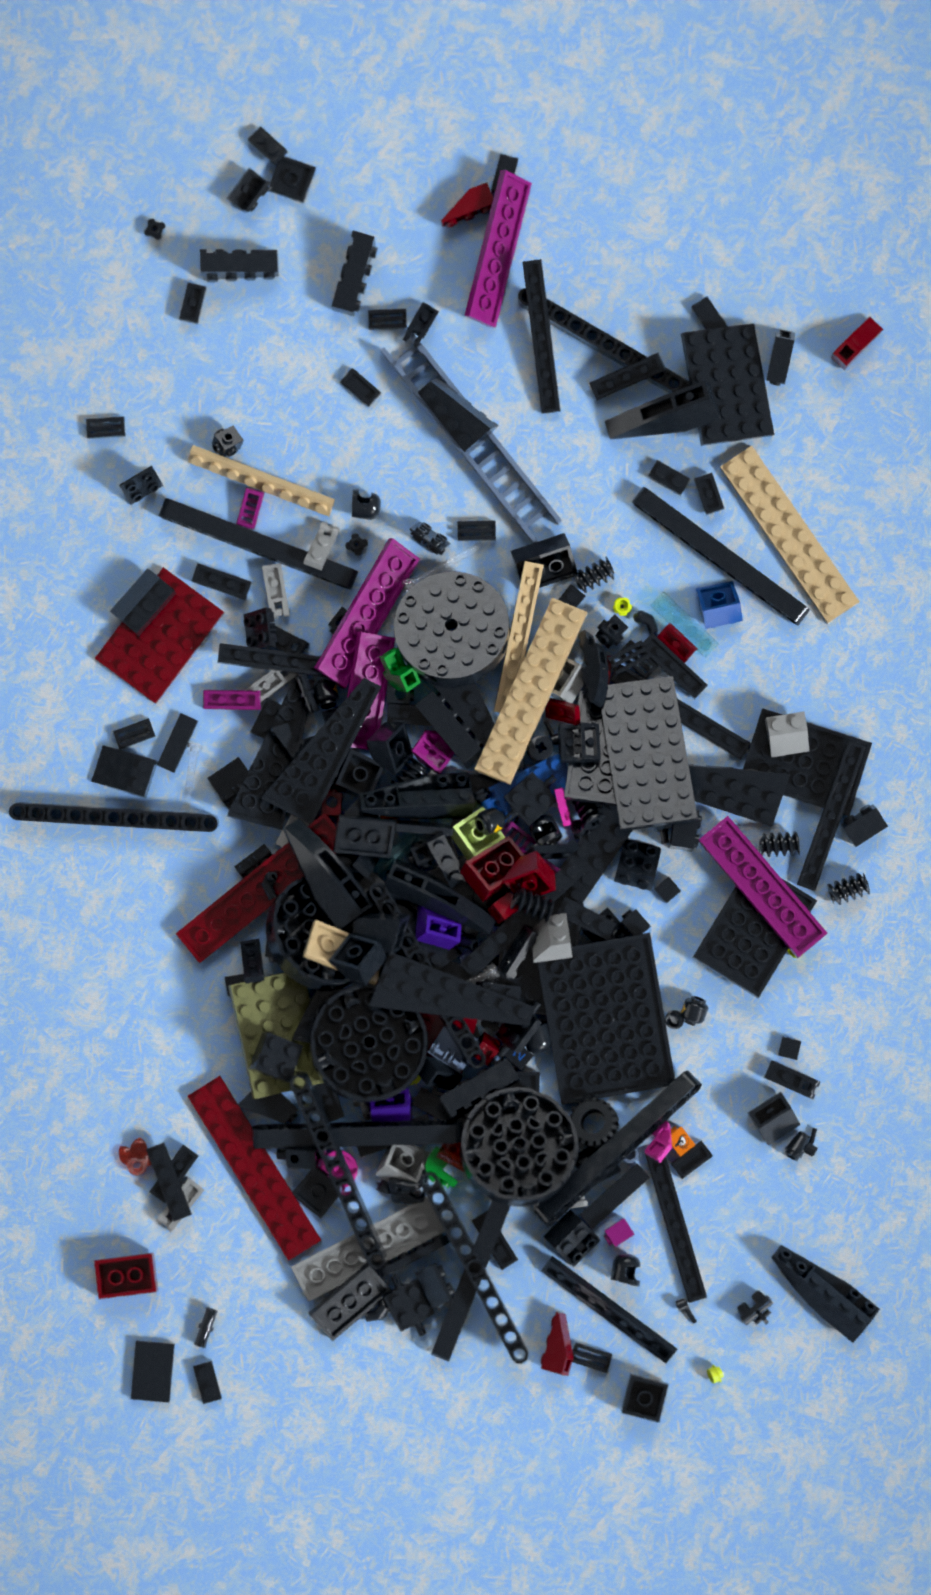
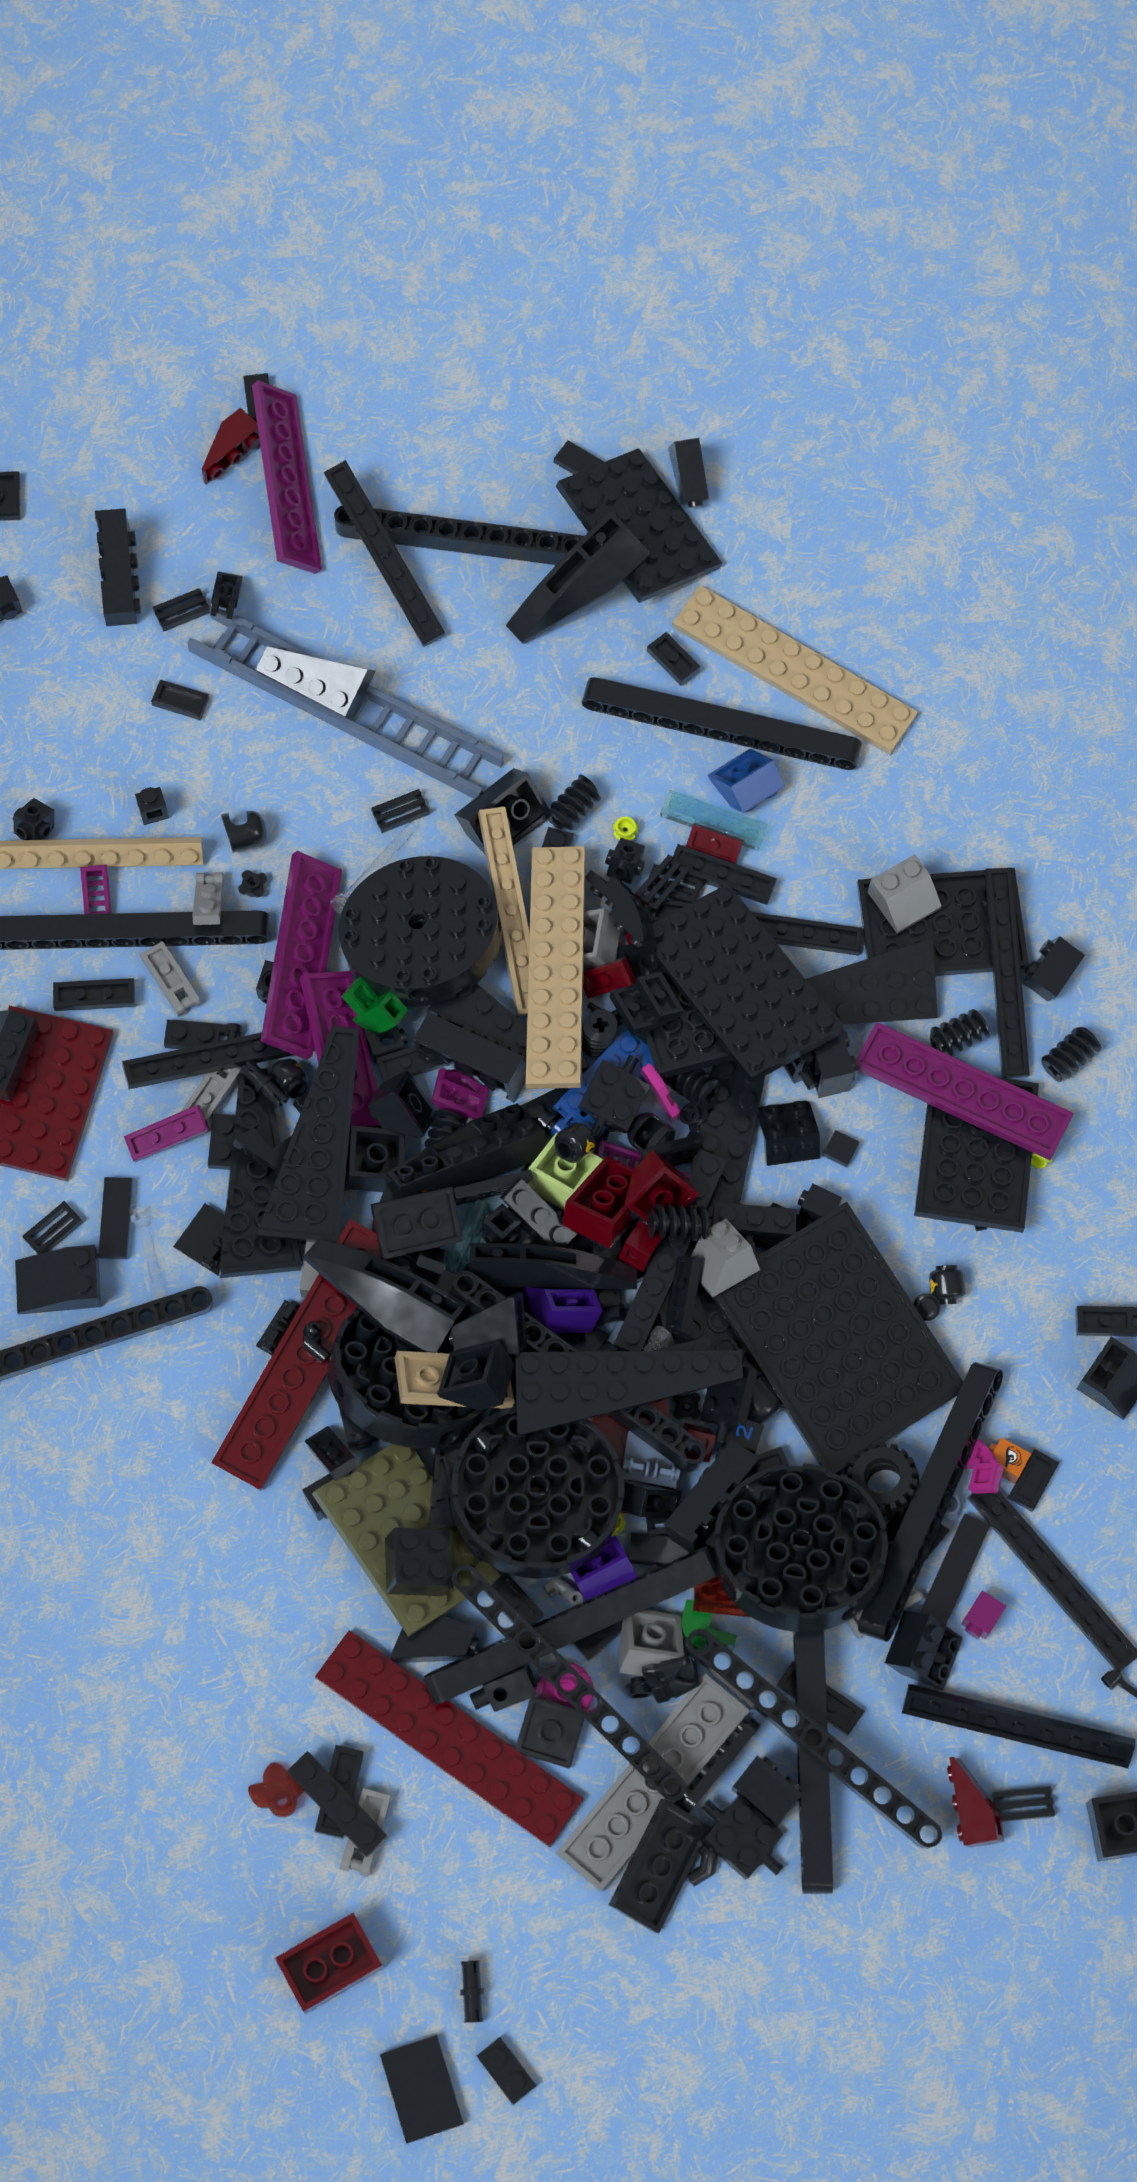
camera: 30 degrees left, 15 degrees down
black hinge [243,607,278,648] -> none
dark red brick [321,788,343,817] -> none
black hinge [409,522,451,556] -> none
black tile [589,352,666,400] -> none
black helmet [610,1254,641,1286] -> none
black arm [633,610,658,634] -> none
black plate [648,460,690,496] -> none
black tile [778,1037,801,1060] -> none
dark red slope [831,317,884,371] -> none
none -> black brick [135,787,169,825]

